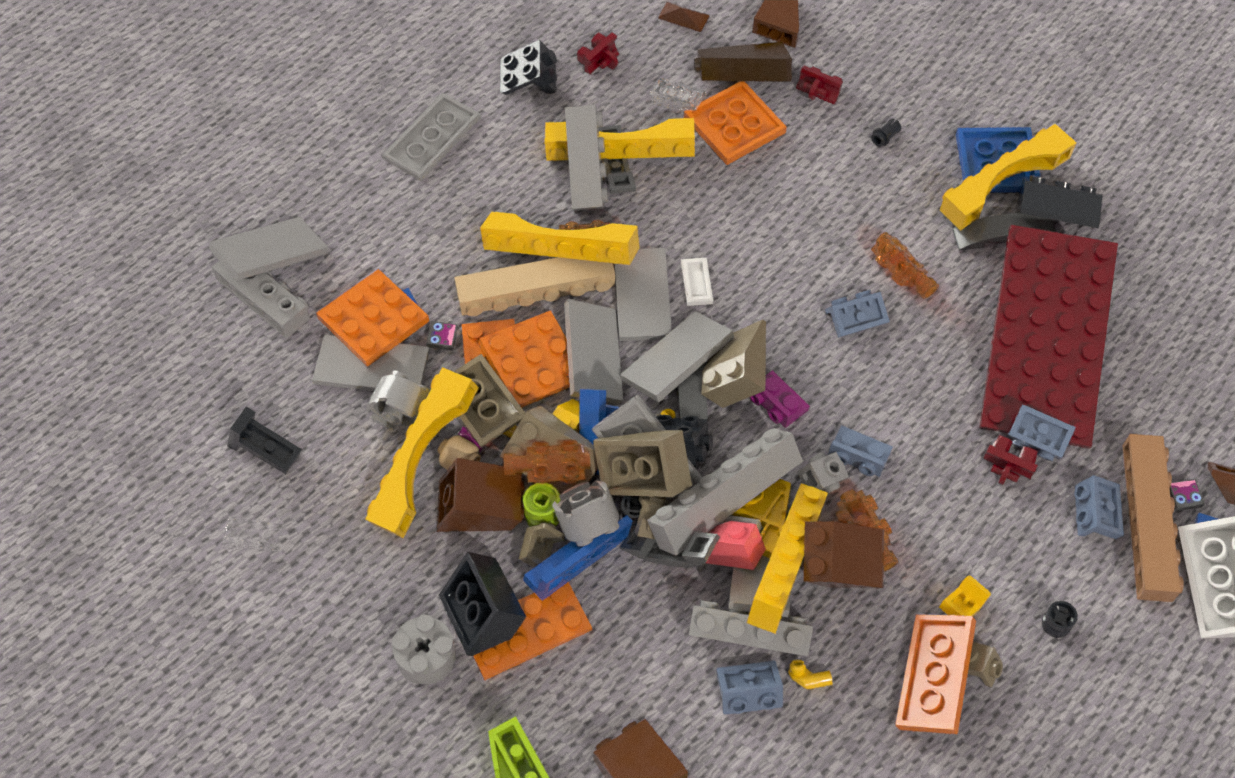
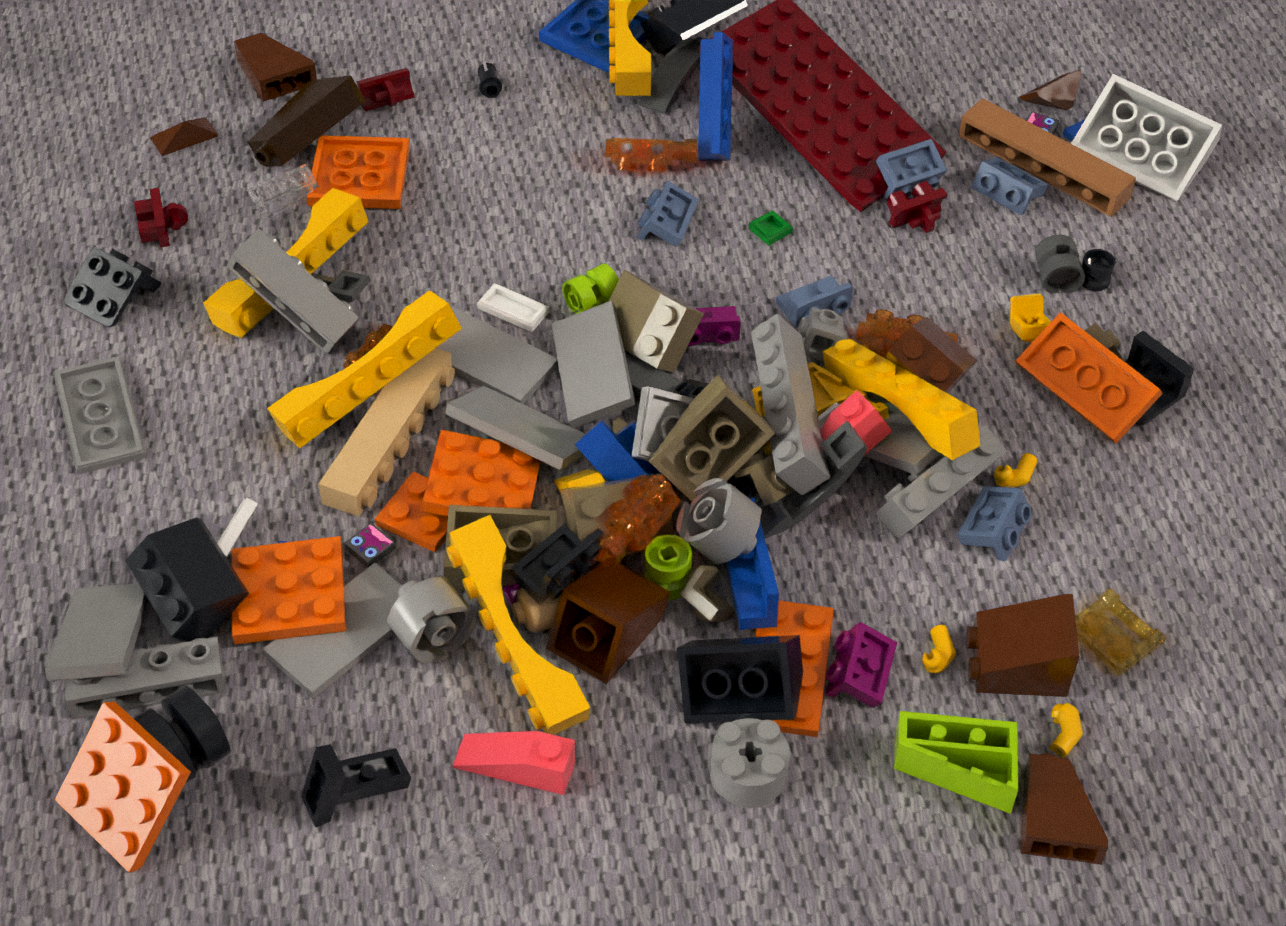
camera: 55 degrees left, 10 degrees down
none -> plate [55,701,191,872]
none -> black slope [125,517,249,642]
none -> black wheel [134,685,231,784]
none -> white tile [217,498,258,558]
none -> coral slope [452,731,575,795]
none -> black bracket [509,524,604,605]
none -> lime wheel [562,263,619,314]
none -> blue fence [698,32,733,161]
none -> green tile [748,210,793,246]
none -> magenta bracket [825,621,897,708]
none -> yellow arm [922,625,956,674]
none -> dark grey wheel [1035,234,1085,293]
none -> black bracket [1124,331,1194,425]

